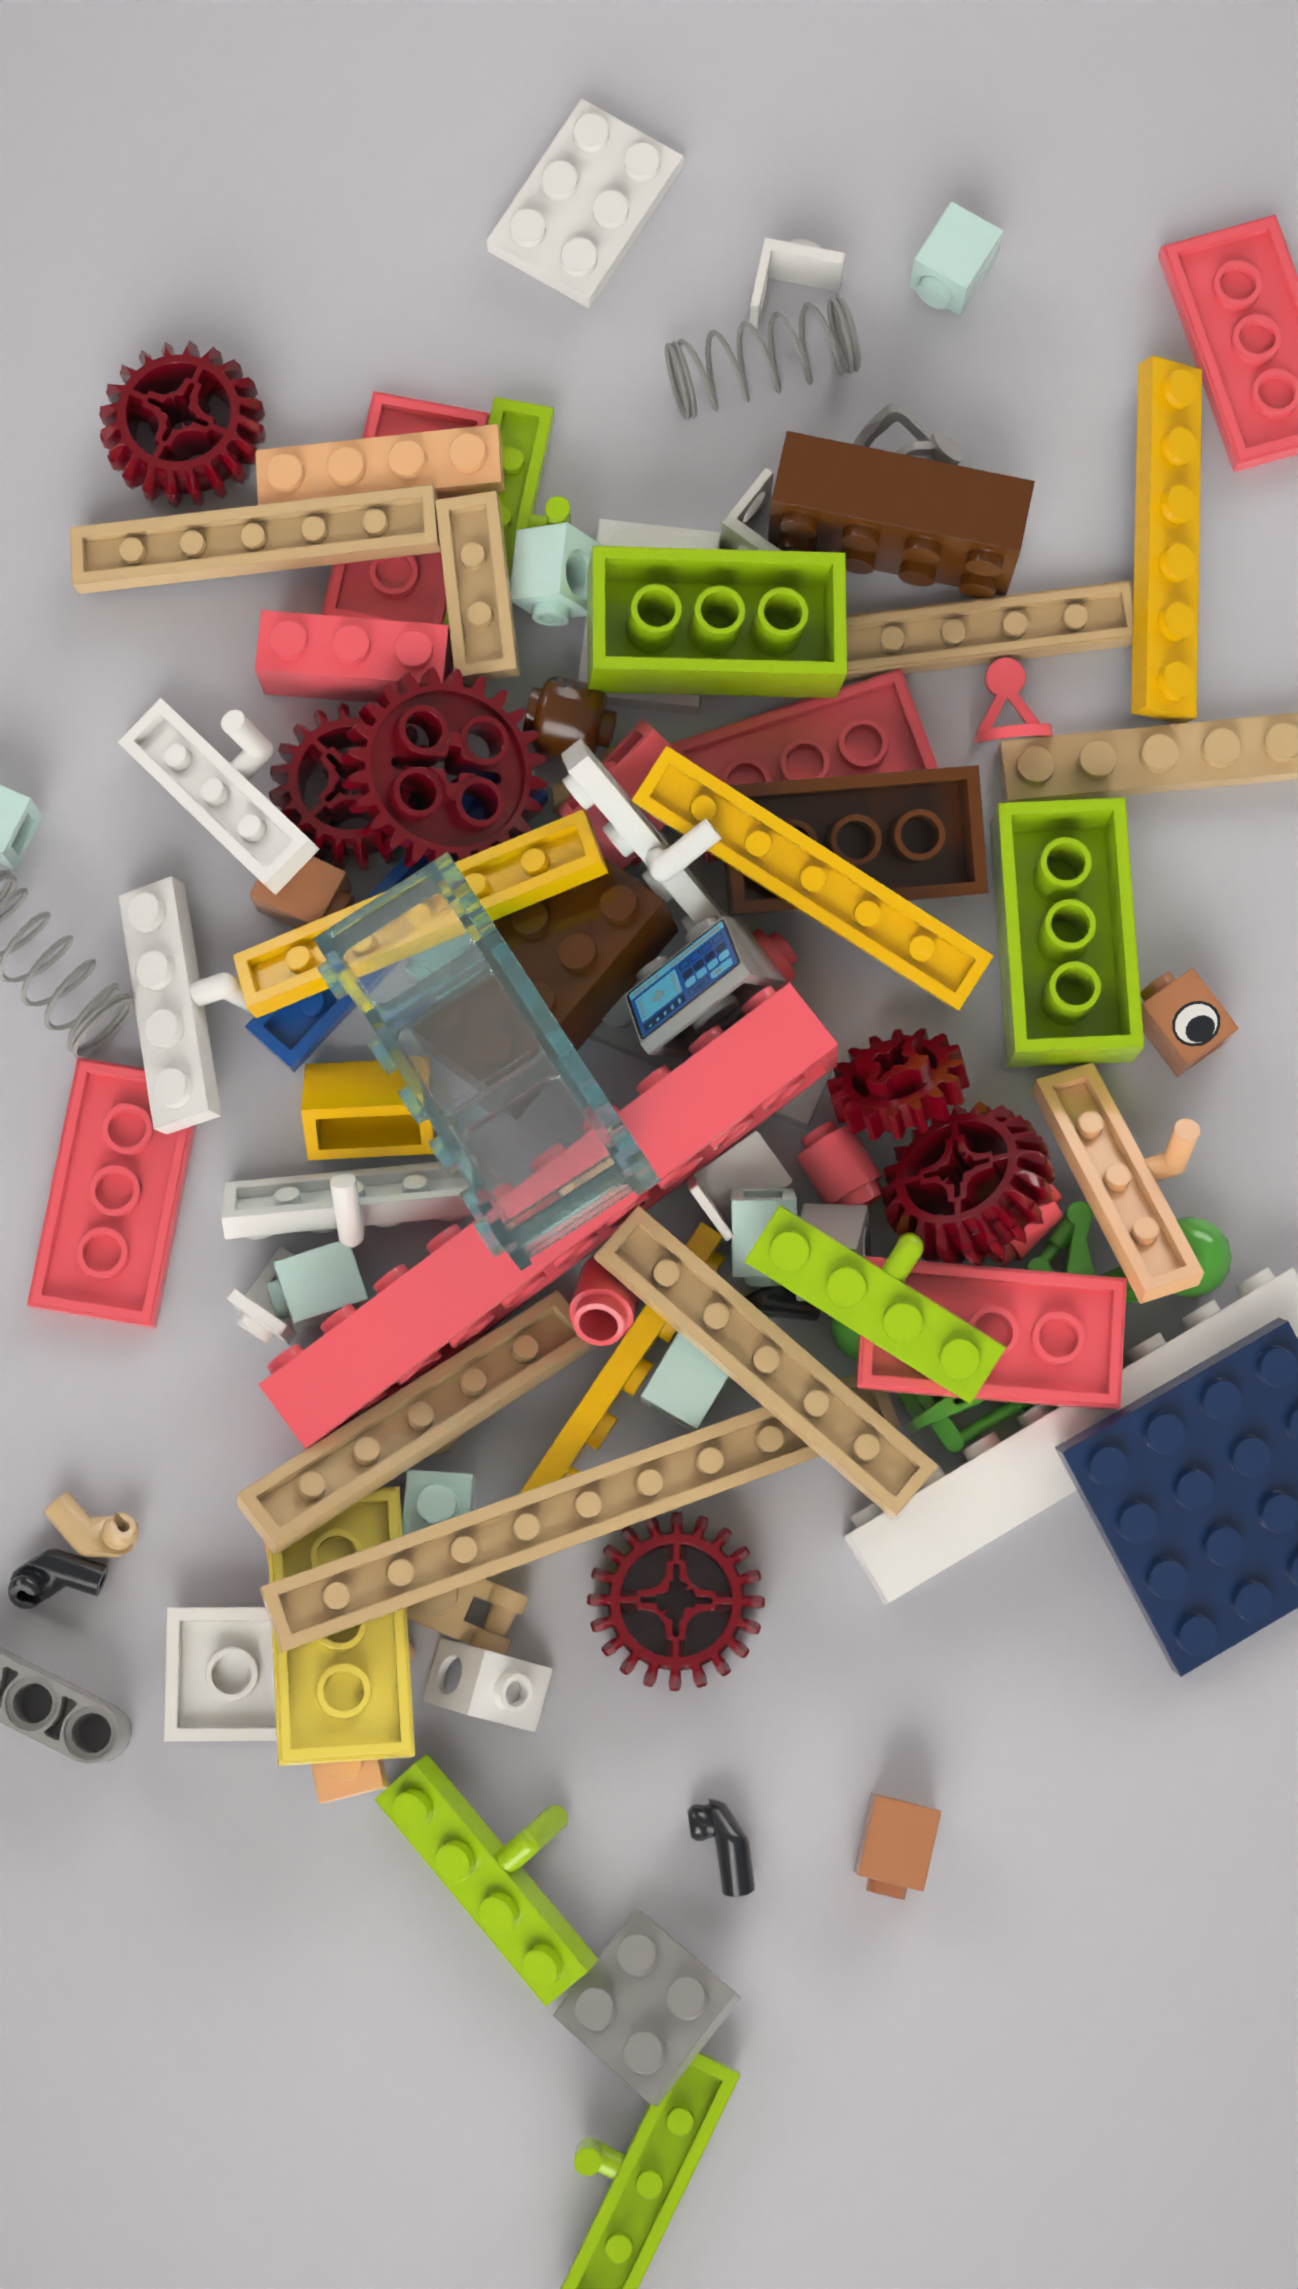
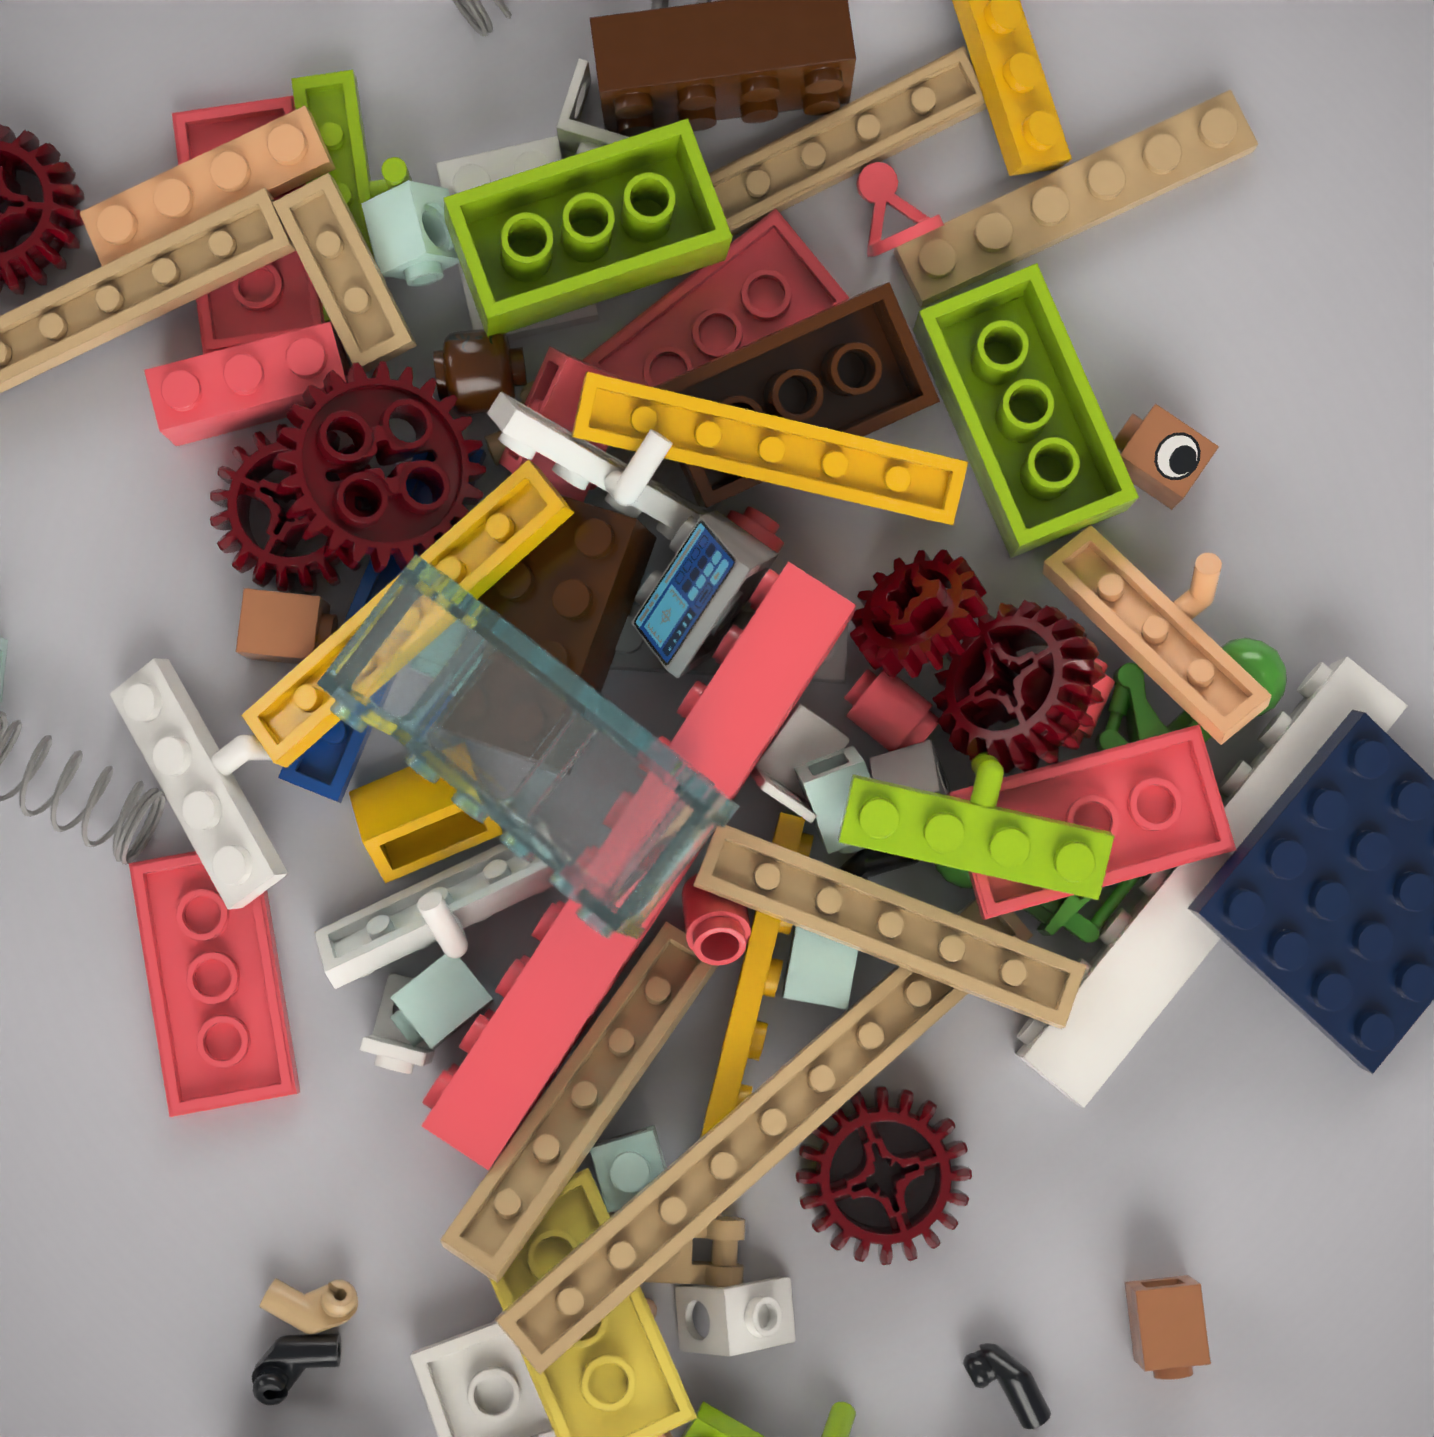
camera: 20 degrees left, 5 degrees up
white plate [118,698,319,895] -> none

